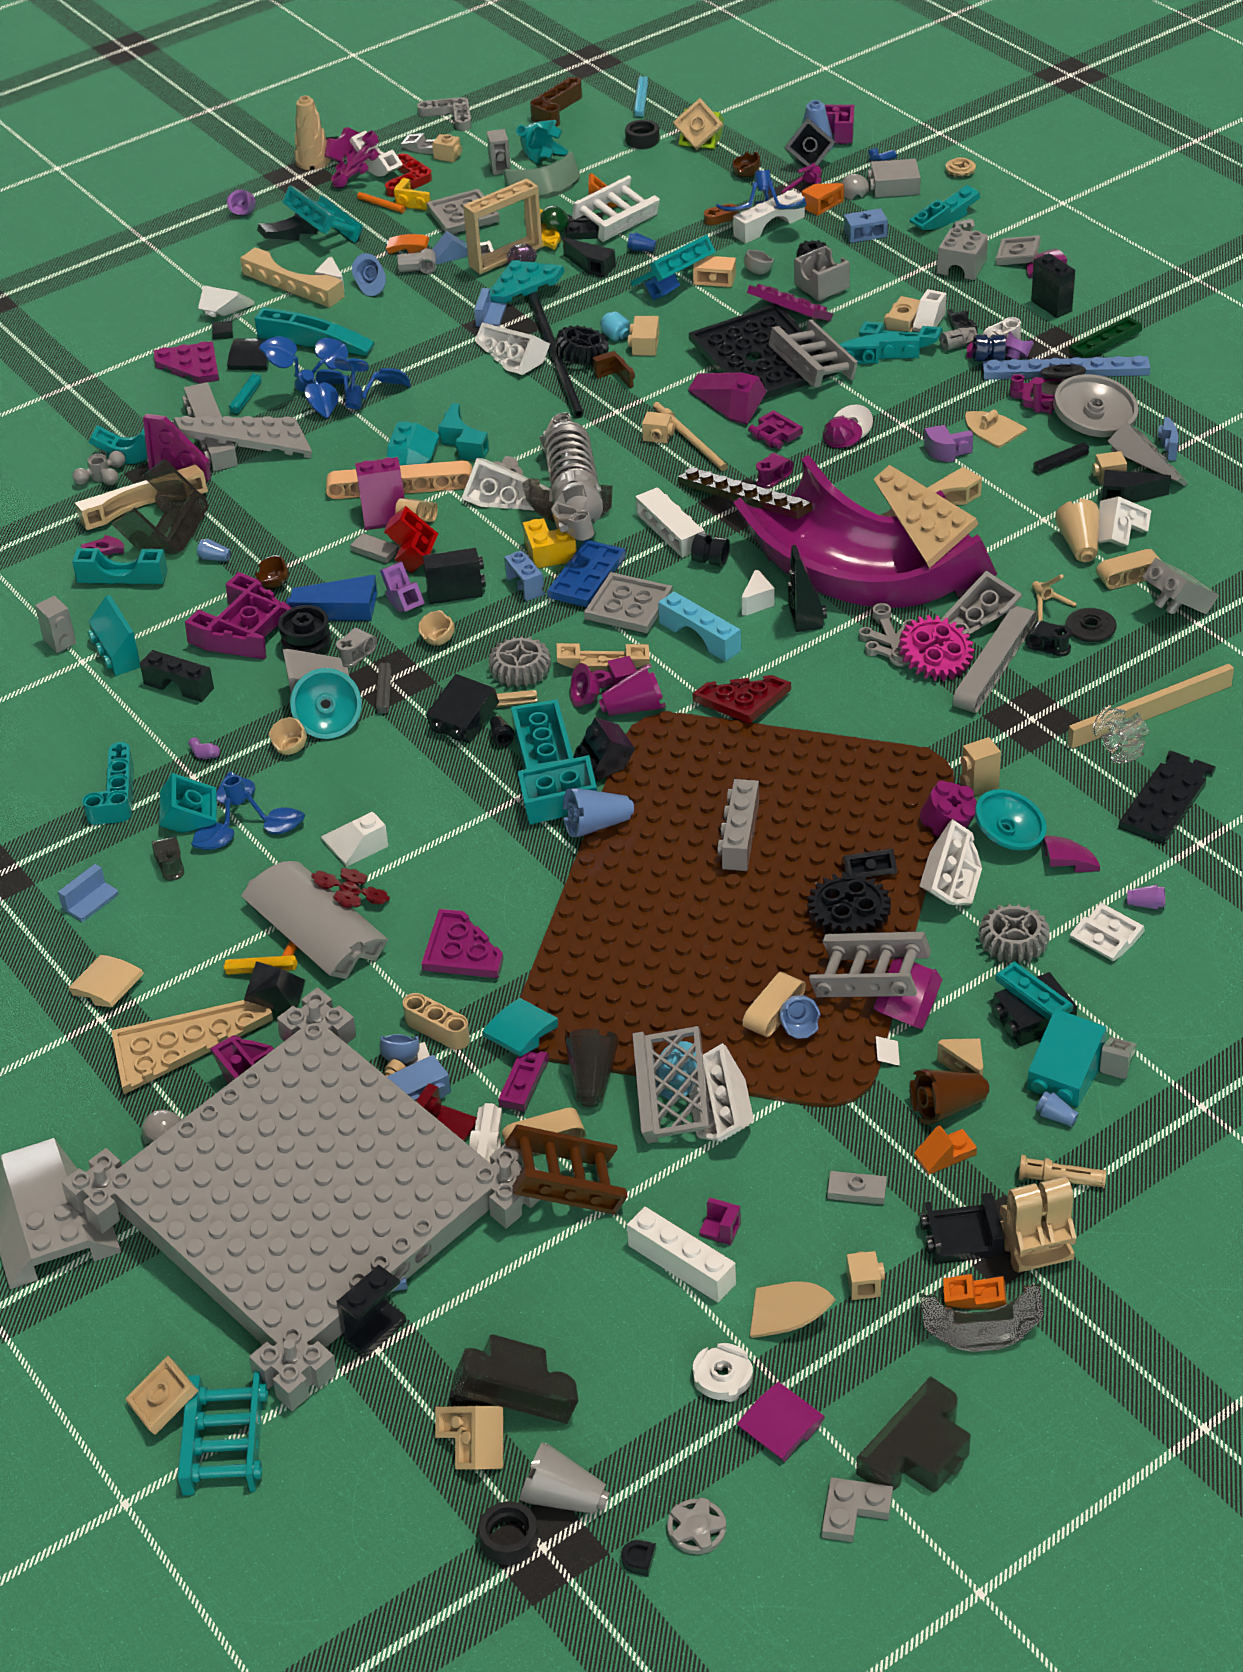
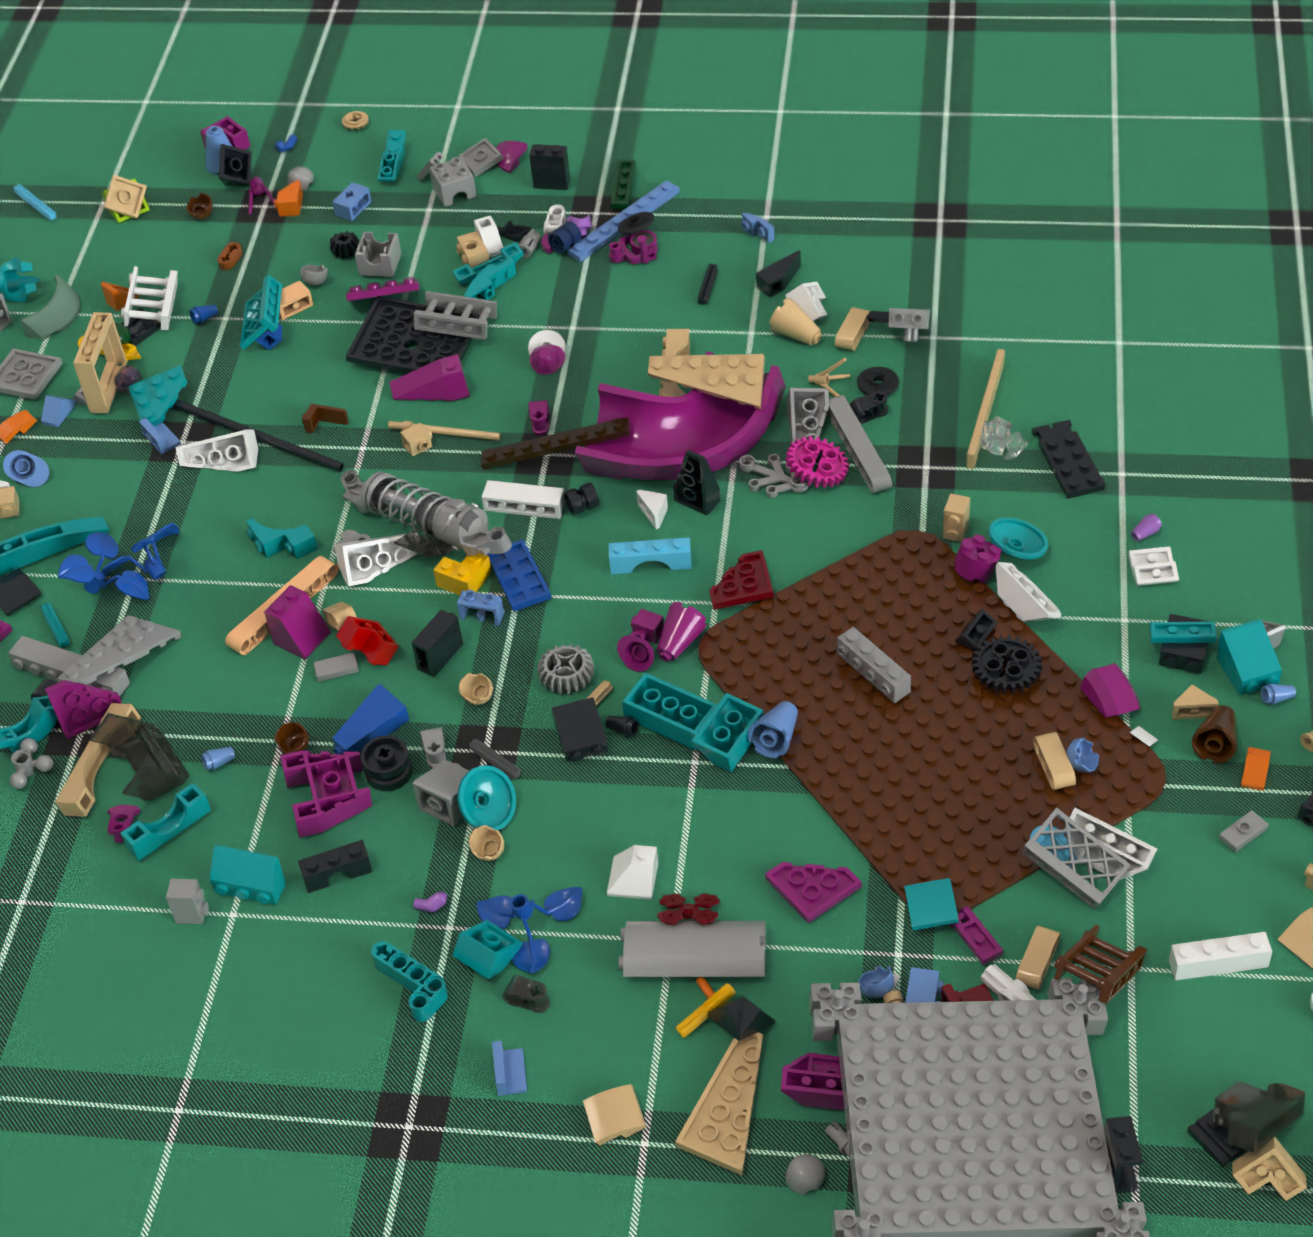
camera: 45 degrees left, 5 degrees up
medium lavender brick [380,562,424,612] -> none
teal wedge [387,421,439,466] -> none
light grey piece [398,249,436,274] -> none
tan beam [403,993,470,1050] -> none
black gear [554,325,609,367] -> none
tan slope [556,643,650,672] -> none
black slope [563,237,616,278] -> none
clear smoke cone [565,1029,619,1107] -> none
black slope [573,717,635,782] -> none
light grey plate [584,572,673,633] -> none
medium azure head [600,311,630,341] -> none
black tyre [625,119,660,149] -> none
tan brick [628,316,660,356] -> none
magenta panel [700,1197,741,1245] -> none
blue plant [716,170,806,212] -> none
white arch [733,190,805,244] -> none
magenta plate [748,410,803,449] -> none
light grey fence [809,932,931,997] -> none
light grey brick [867,159,921,198] -> none
medium lavender brick [924,425,973,462] -> none
tan shield [965,409,1027,449] -> none
light grey gear [979,902,1050,965] -> none
magenta brick [1042,835,1100,872] -> none
light grey dish [1053,374,1138,437] -> none
tan brick [1092,451,1127,485] -> none
light grey wedge [1108,422,1188,486] -> none

